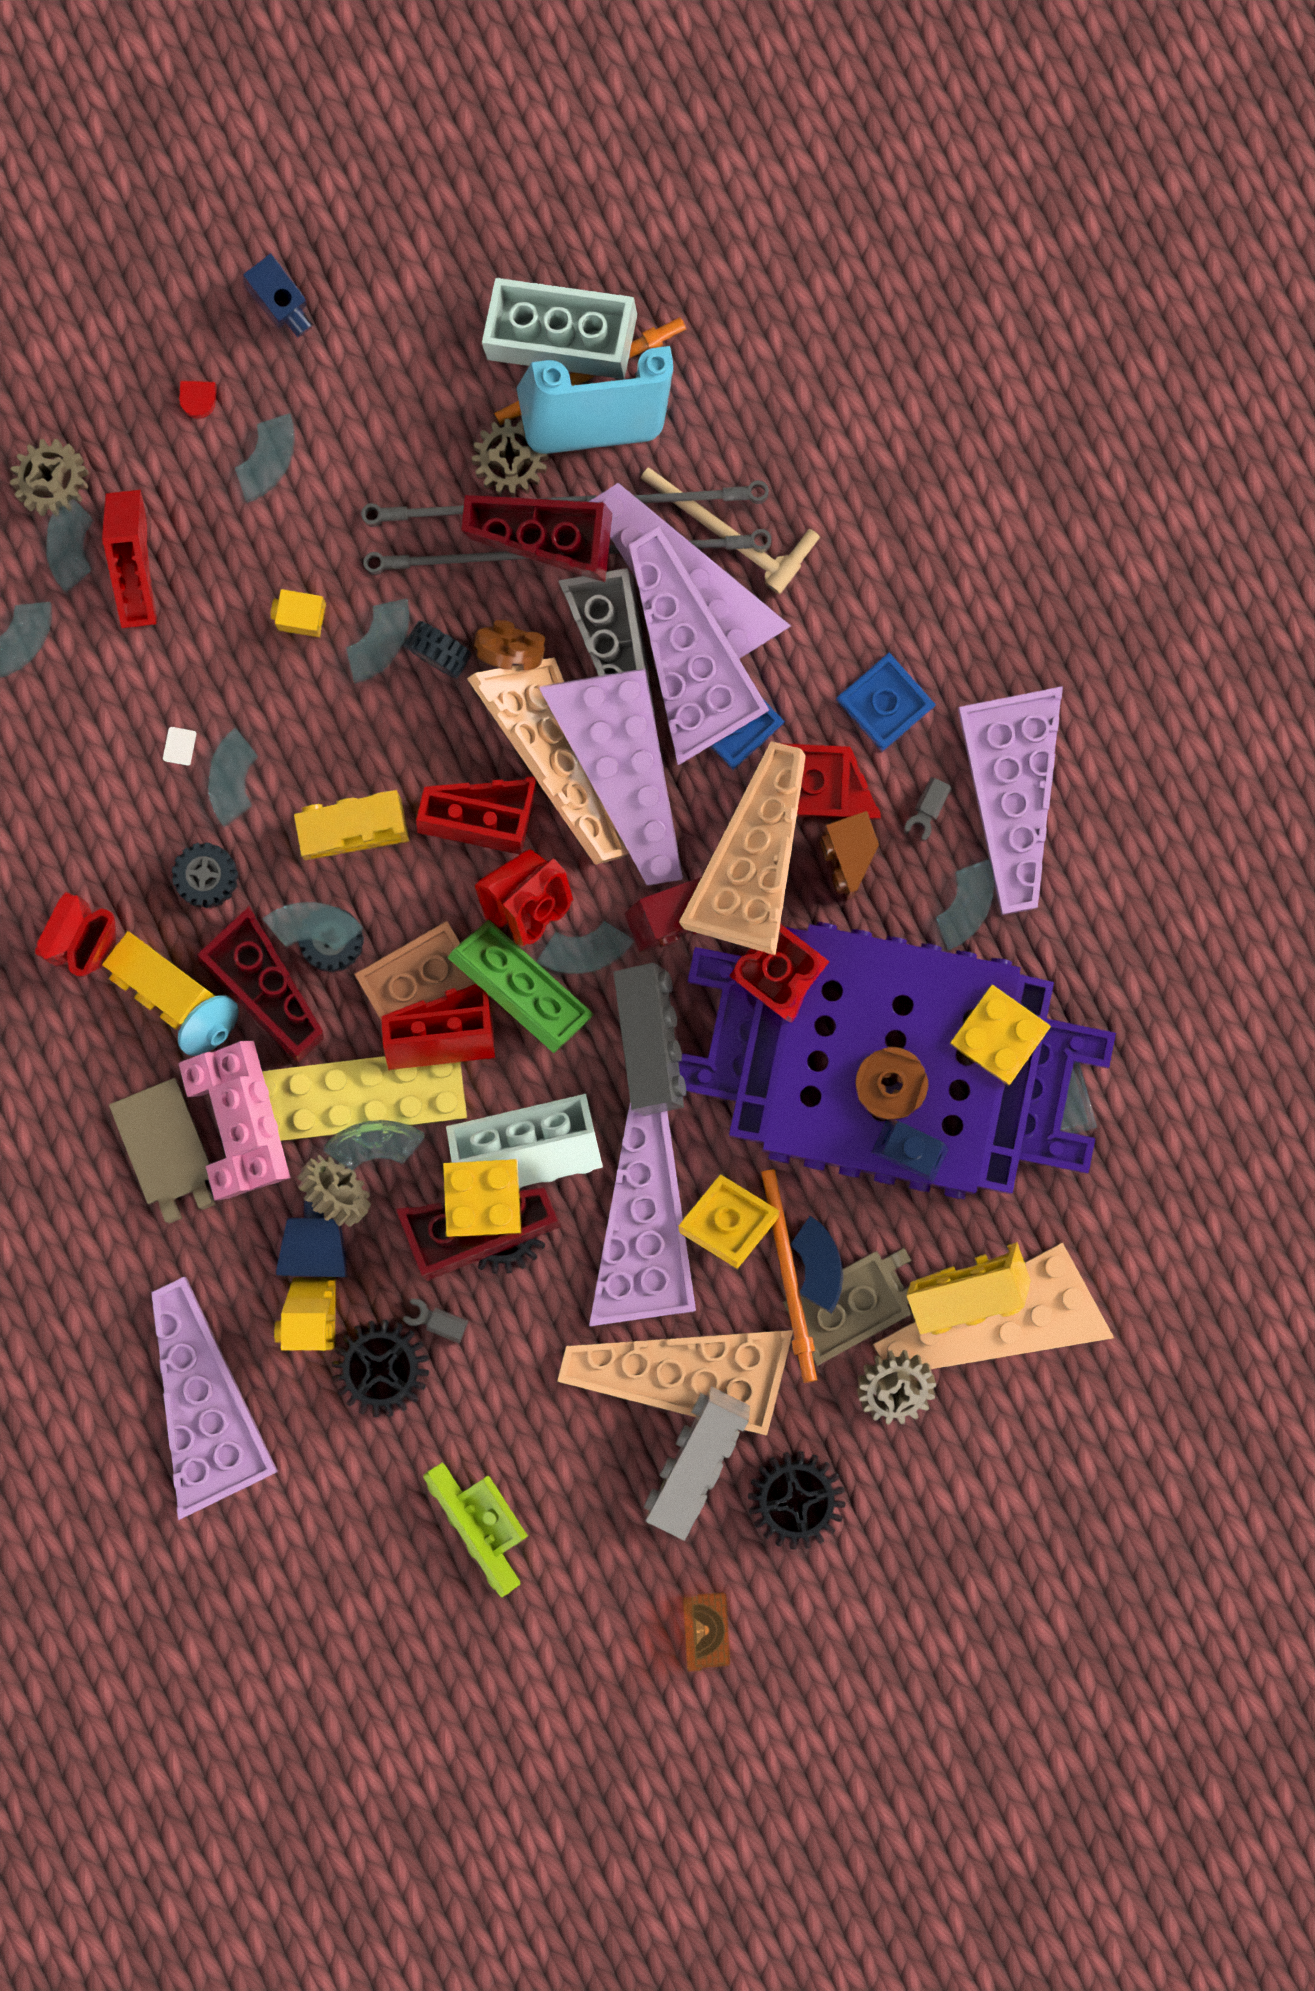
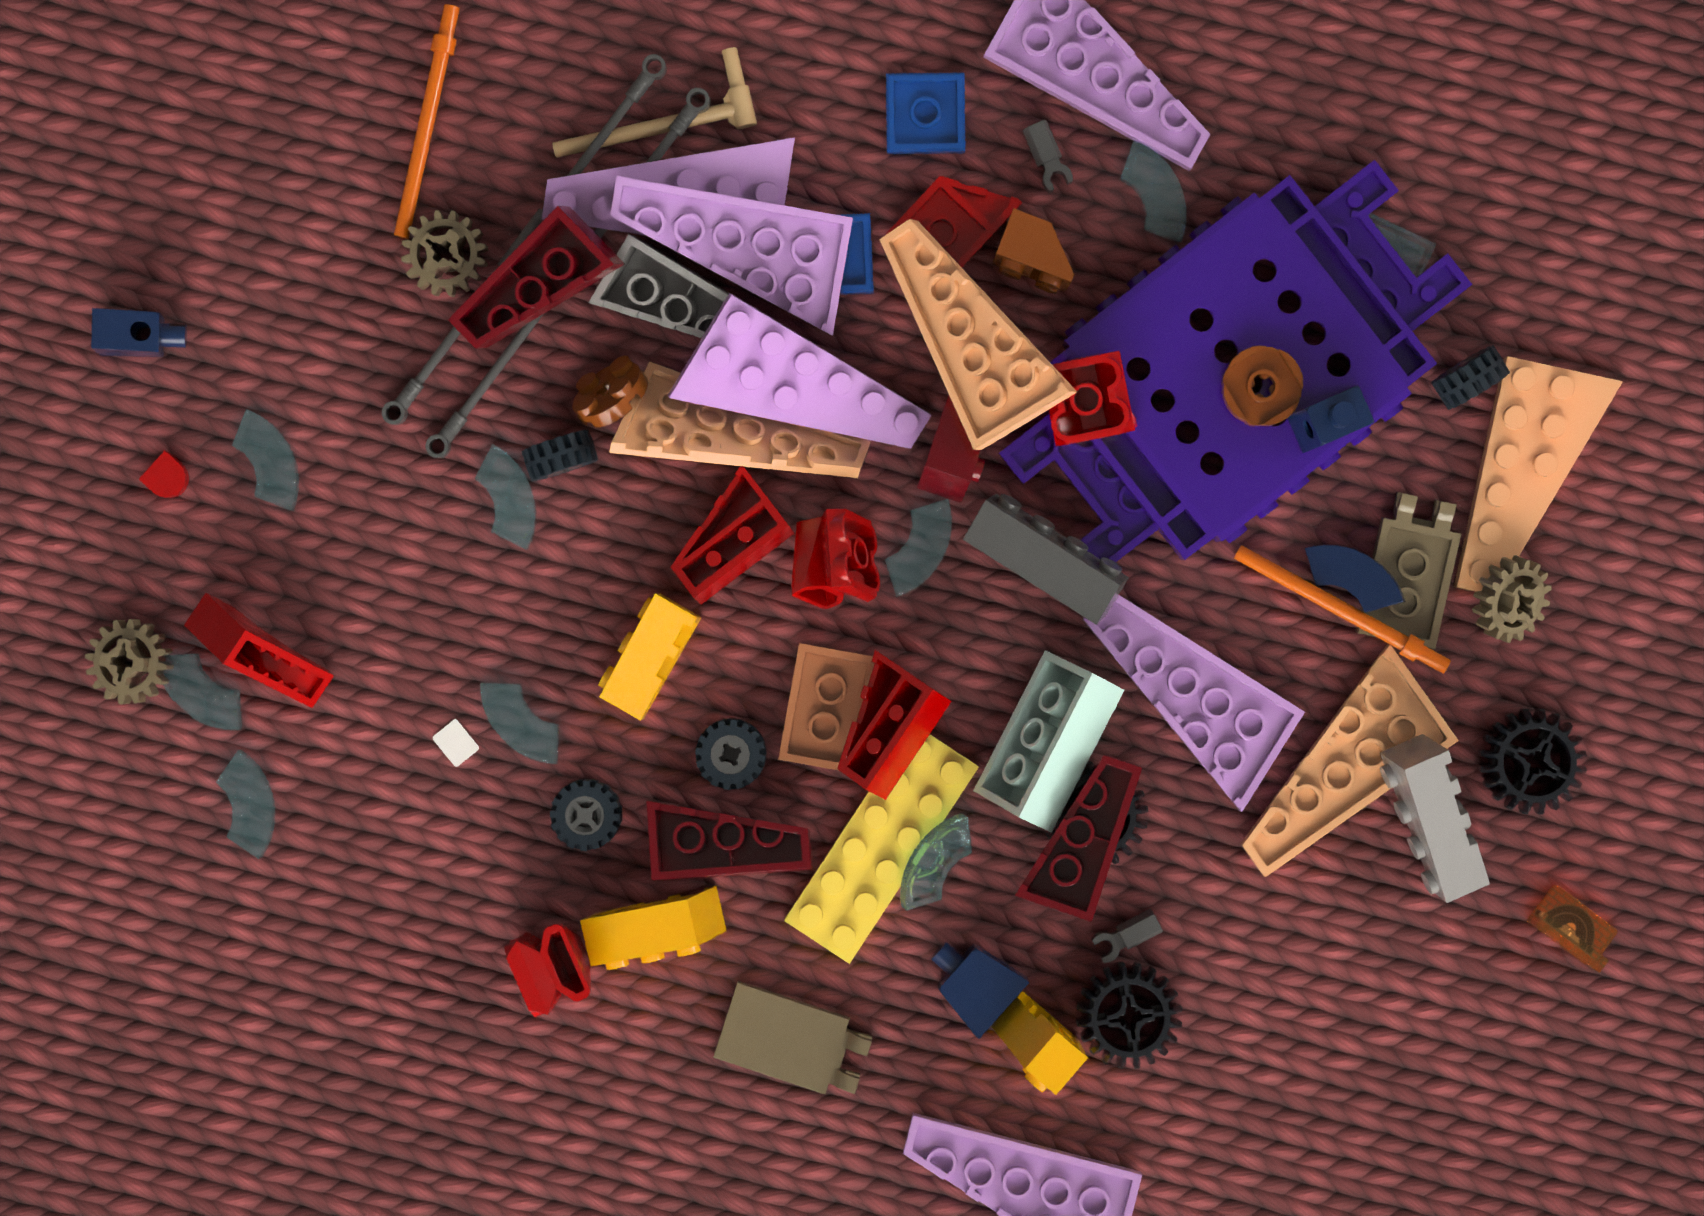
camera: 50 degrees left, 5 degrees up
medium azure dish [178,995,239,1056] -> none
bright pink bracket [178,1041,290,1201] -> none
clear light blue tile [263,902,364,952] -> none
yellow brick [271,589,326,638] -> none
dark tan gear [297,1155,371,1227] -> none
lime bracket [423,1463,528,1597] -> none
yellow plate [443,1159,521,1237] -> none
bright green tile [447,920,594,1053] -> none
light aqua brick [482,278,637,379] -> none
medium azure windscreen [517,346,673,454] -> none
yellow plate [678,1174,779,1269] -> none
yellow wedge [906,1242,1031,1335] -> none
yellow plate [950,984,1051,1086] -> none
none -> black wheel [1431,345,1510,410]

